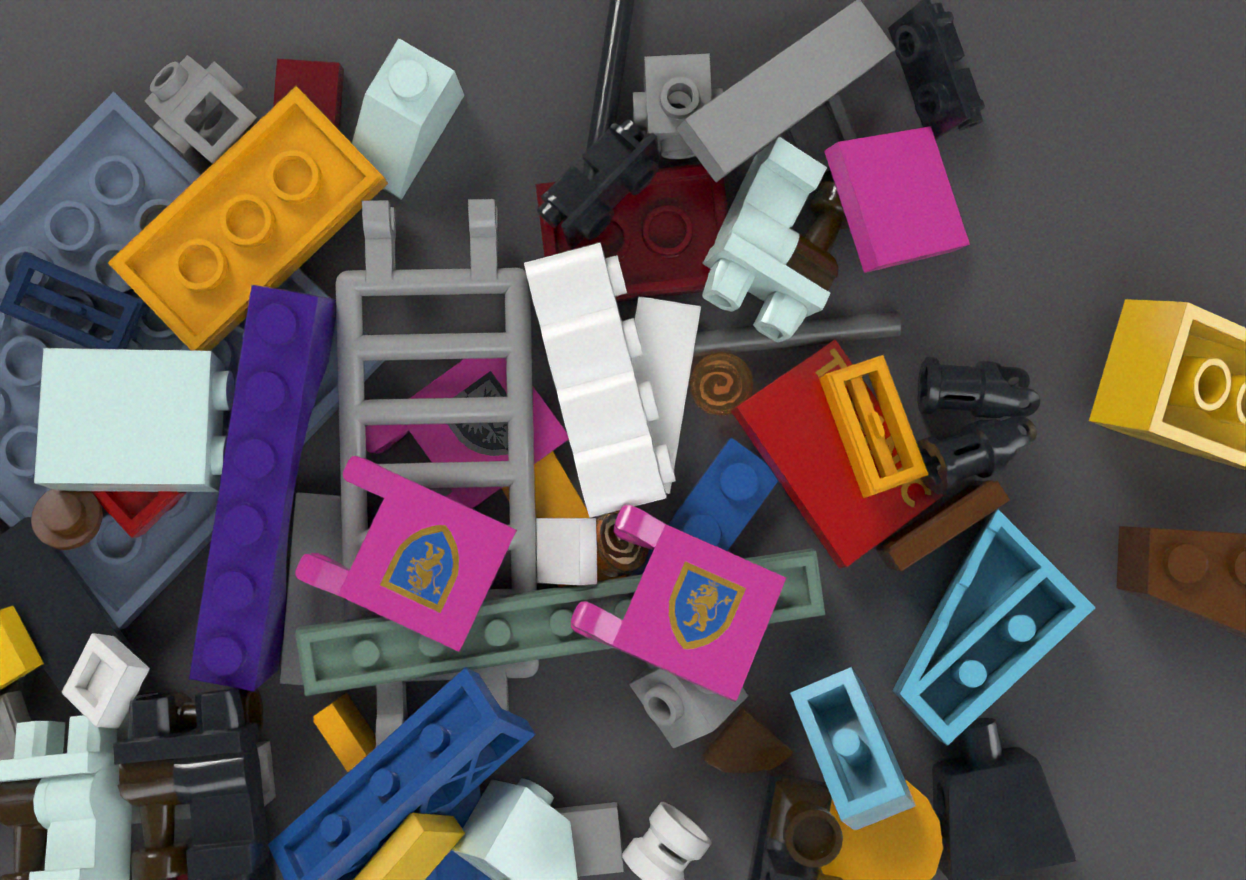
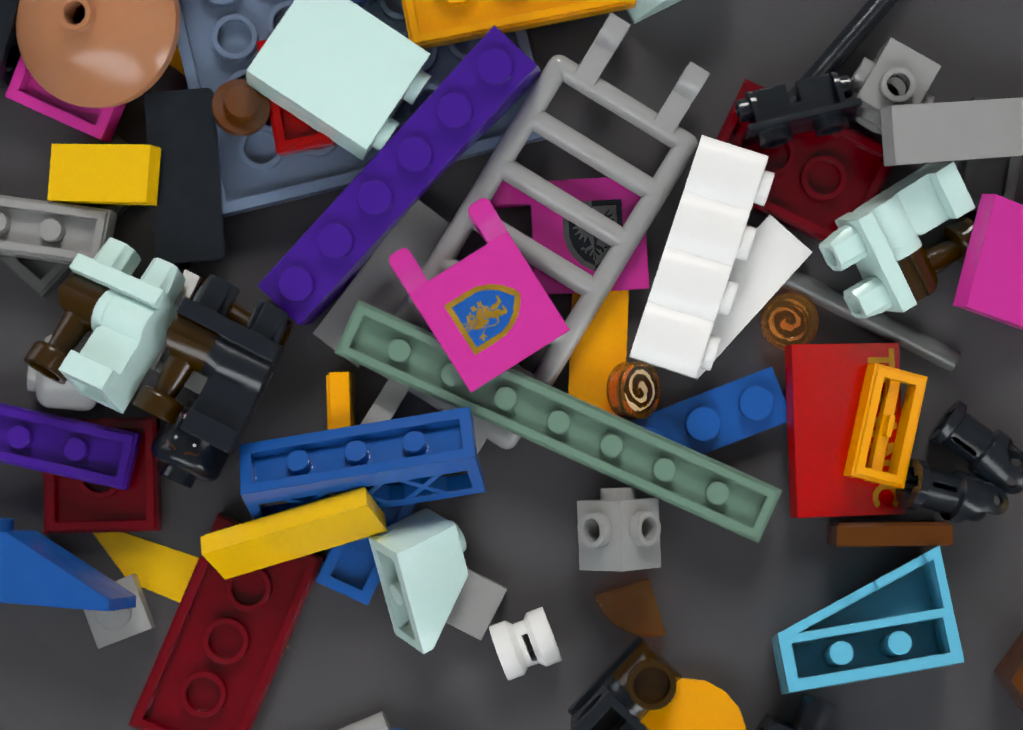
camera: 35 degrees right, 0 degrees up
white plate [62,633,150,729] -> none
white tile [536,518,597,585] -> none
dark pink flag [571,505,786,702] -> none
medium azure brick [790,667,916,830] -> none

